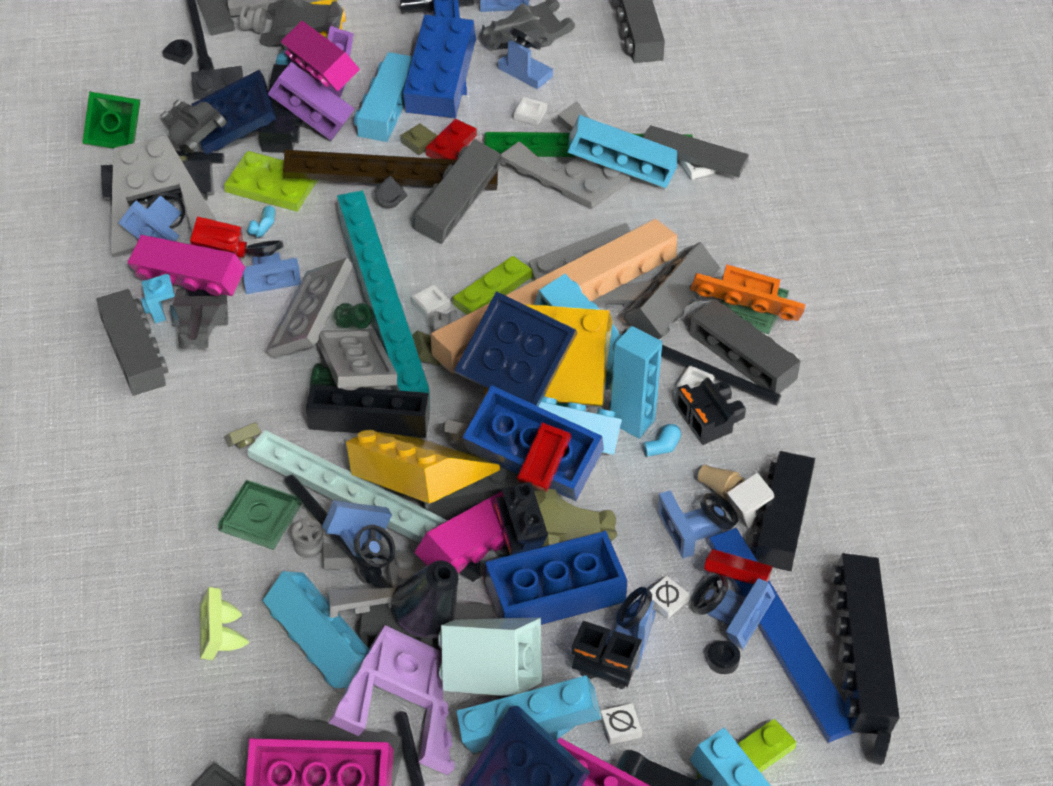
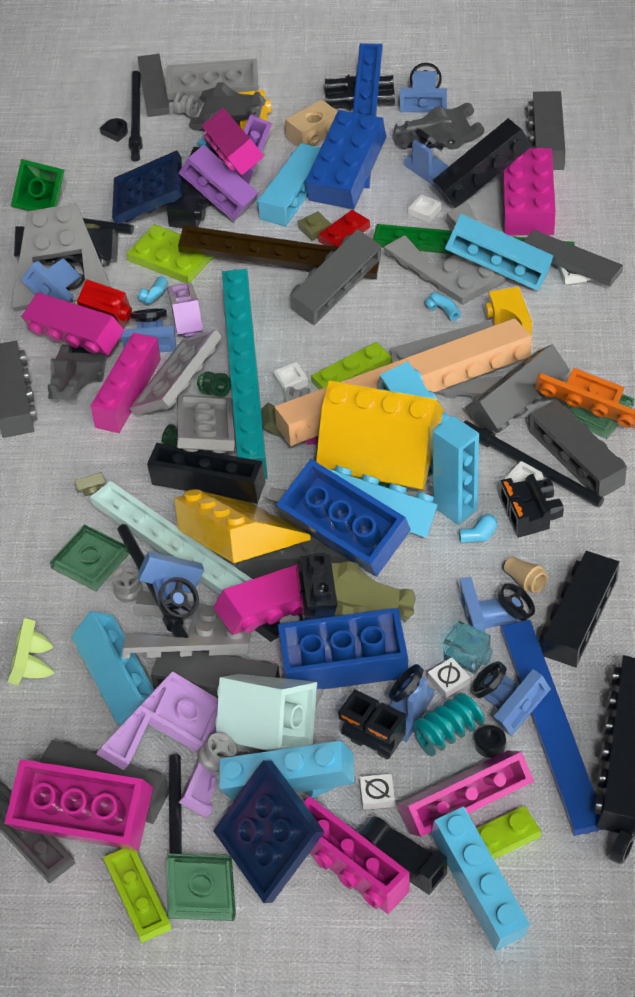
camera: 15 degrees right, 0 degrees up
medium azure bracket [141,274,175,323] -> none
dark grey animal [160,99,227,154] -> none
black plate [191,66,243,100] -> none
black tile [375,175,408,208] -> none
black cone [391,560,459,637] -> none
dark blue plate [454,291,578,407] -> none
red tile [517,423,571,492] -> none
red tile [704,549,773,585] -> none
white panel [727,473,774,528] -> none
none -> dark pink brick [90,333,161,434]
none -> lavender slope [167,282,203,336]
none -> light grey wheel [197,732,237,772]
none -> tan brick [285,99,338,146]
none -> dark pink brick [397,750,534,837]
none -> teal piece [413,692,485,757]
none -> medium azure arm [425,292,461,321]
none -> black brick [432,118,532,208]
none -> clear light blue brick [443,621,493,674]
none -> yellow arch [485,287,532,337]
none -> dark pink brick [503,147,556,236]

